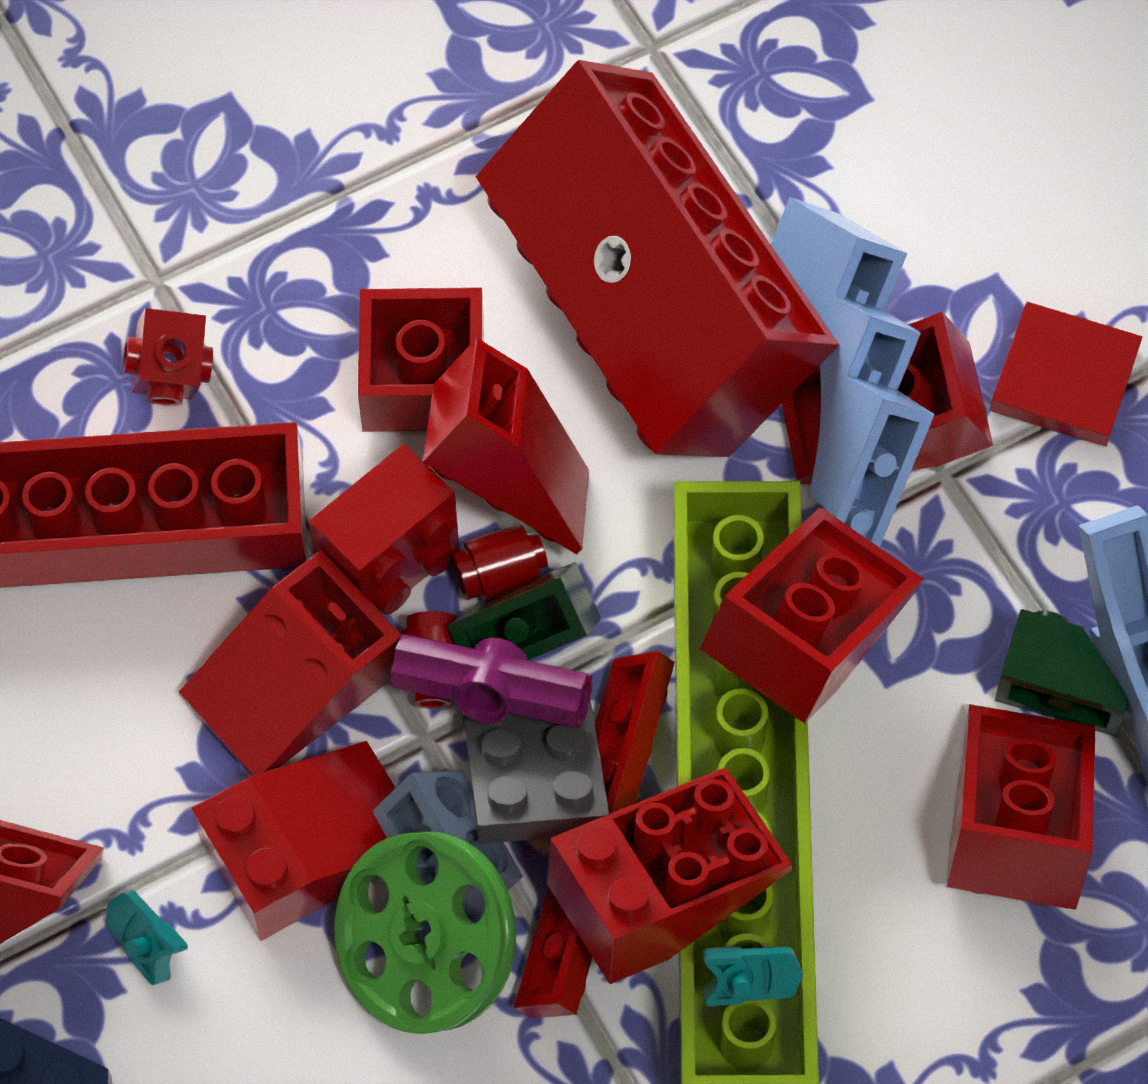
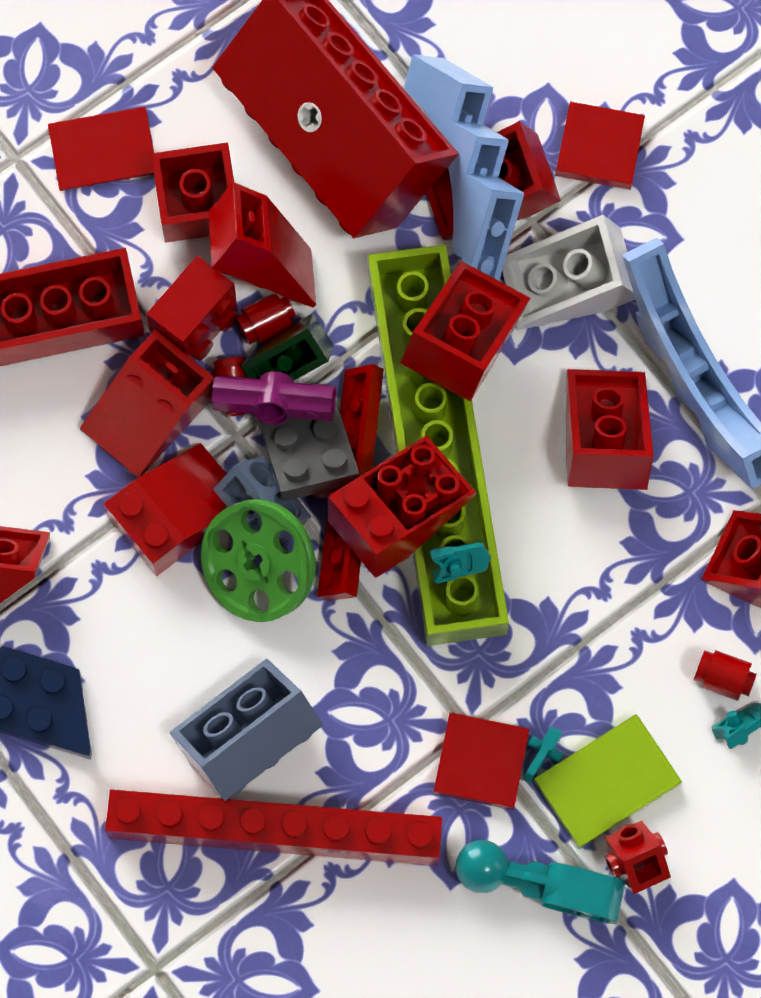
camera: 10 degrees left, 10 degrees up
teal piece [105,890,188,985] -> none
red brick [123,308,213,406] -> none
dark green slope [994,609,1129,737] -> none
none -> red window [48,106,154,191]
none -> white slope [502,215,636,330]

